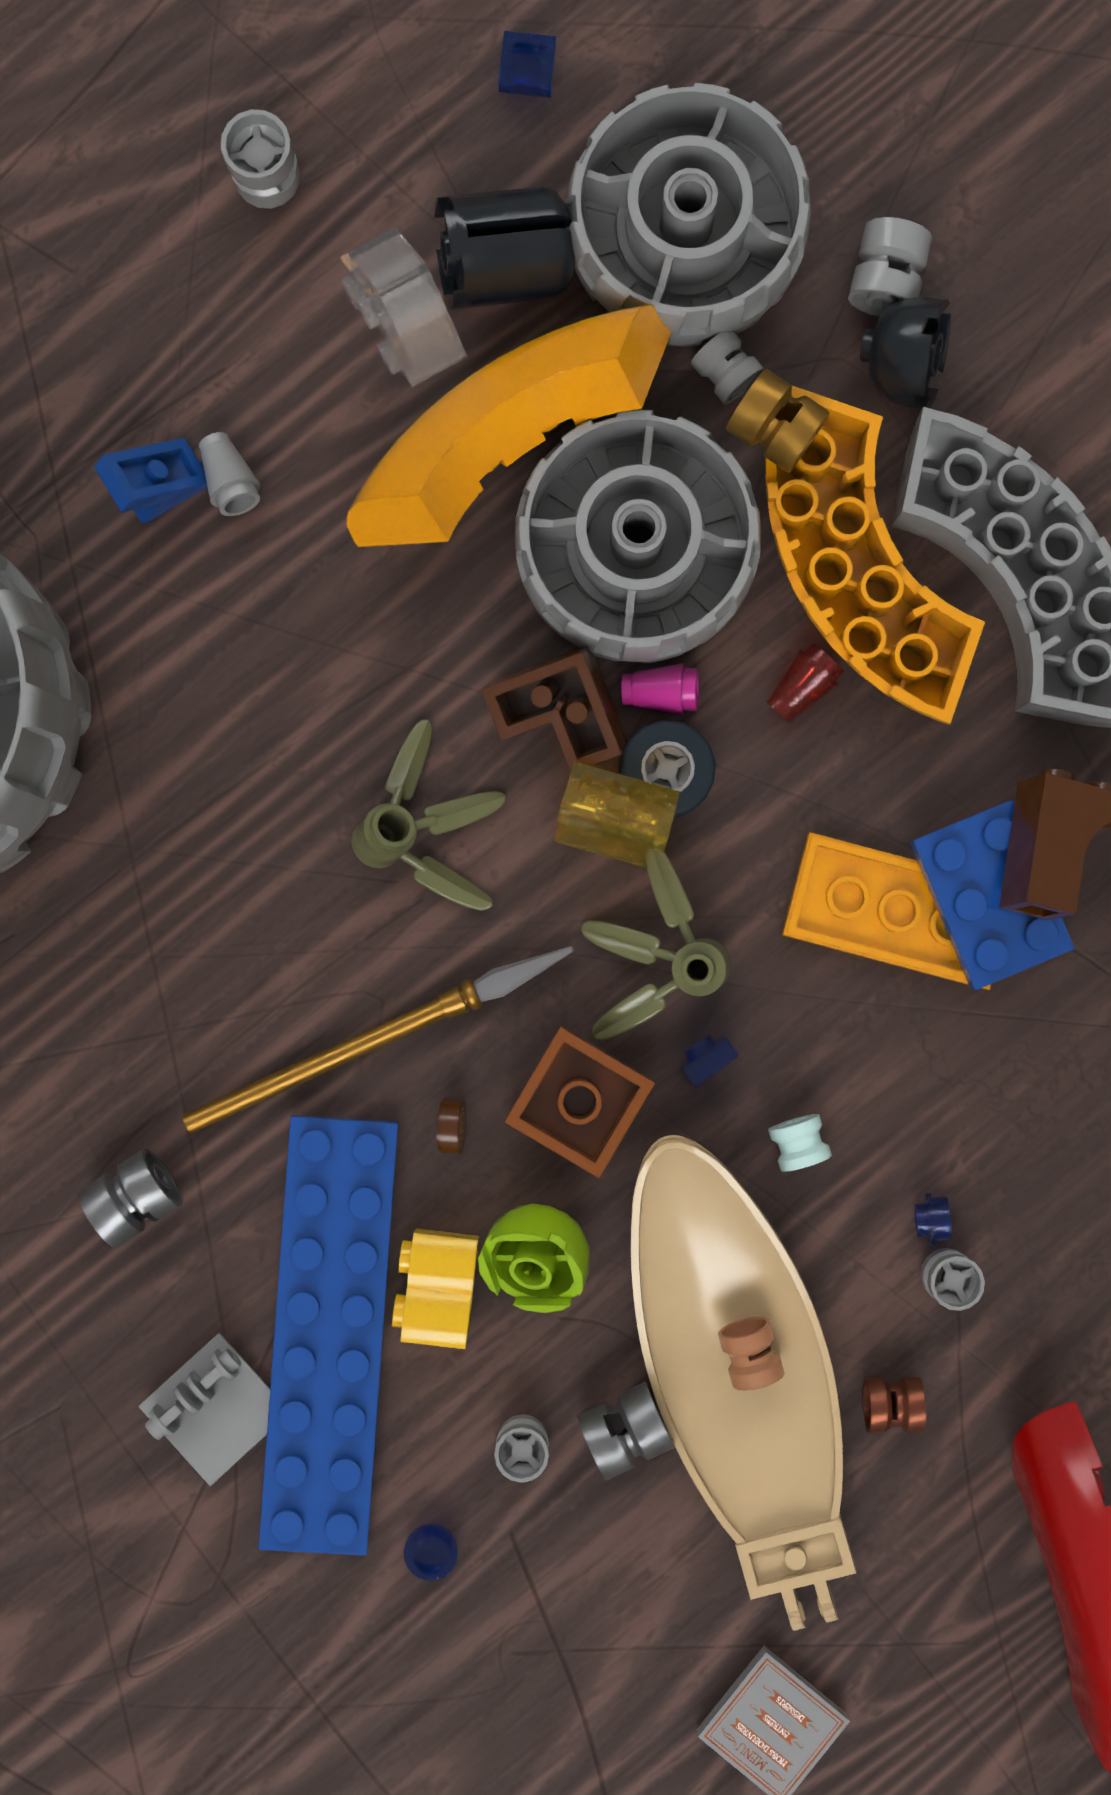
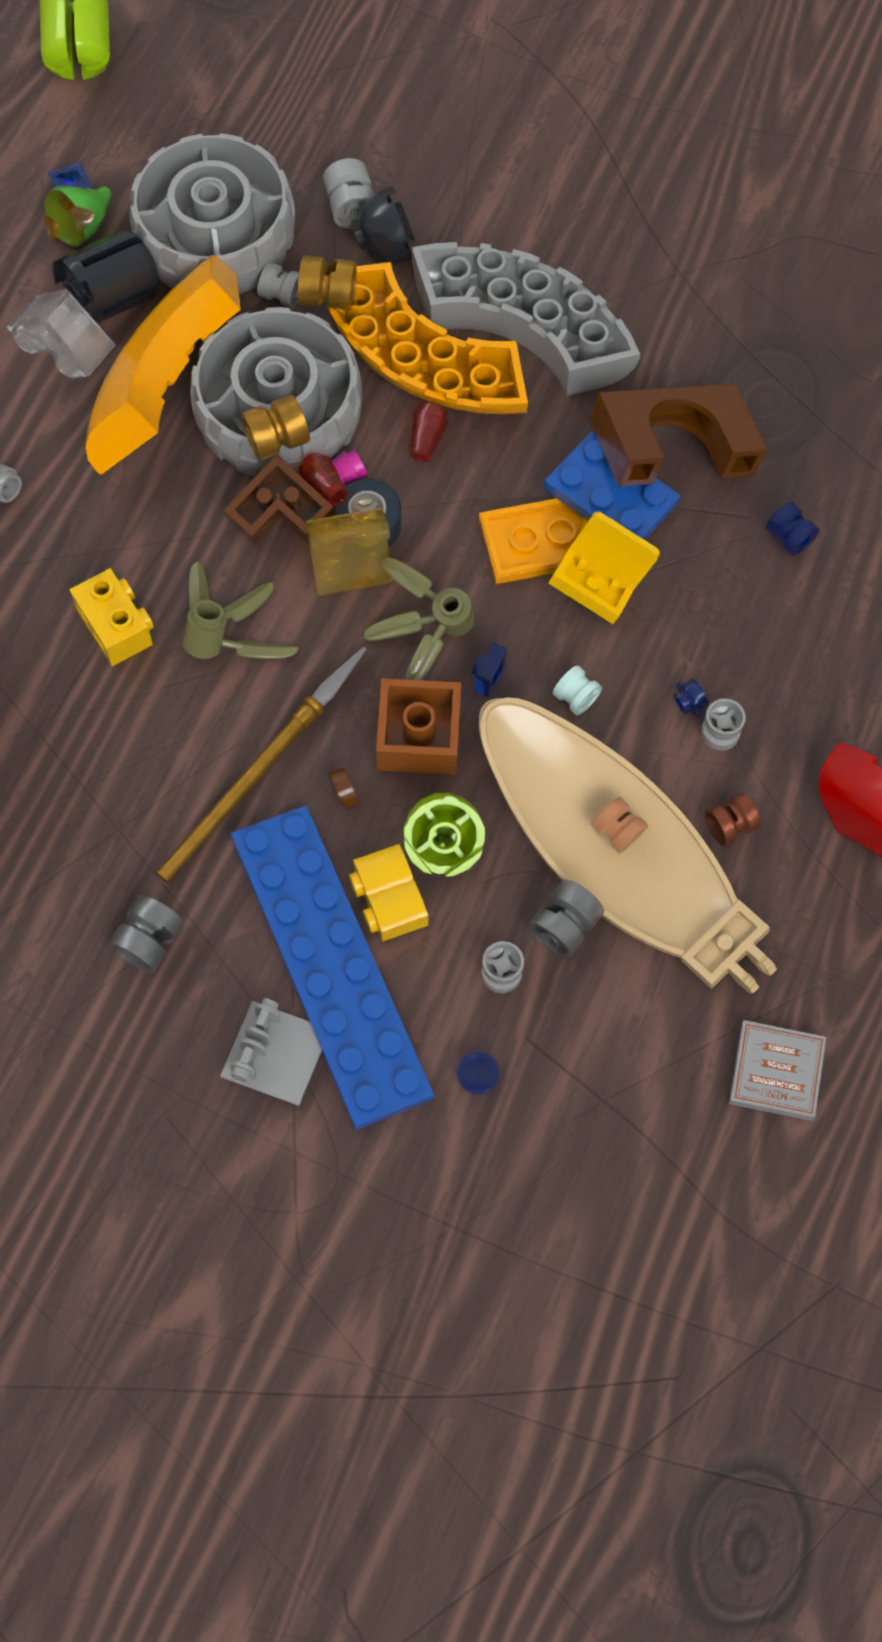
camera: 30 degrees left, 20 degrees down
none -> hat [43,185,111,247]
none -> yellow brick [69,568,154,667]
none -> pearl gold wheel [241,394,311,461]
none -> clear red cone [298,453,348,506]
none -> yellow bracket [548,512,660,624]

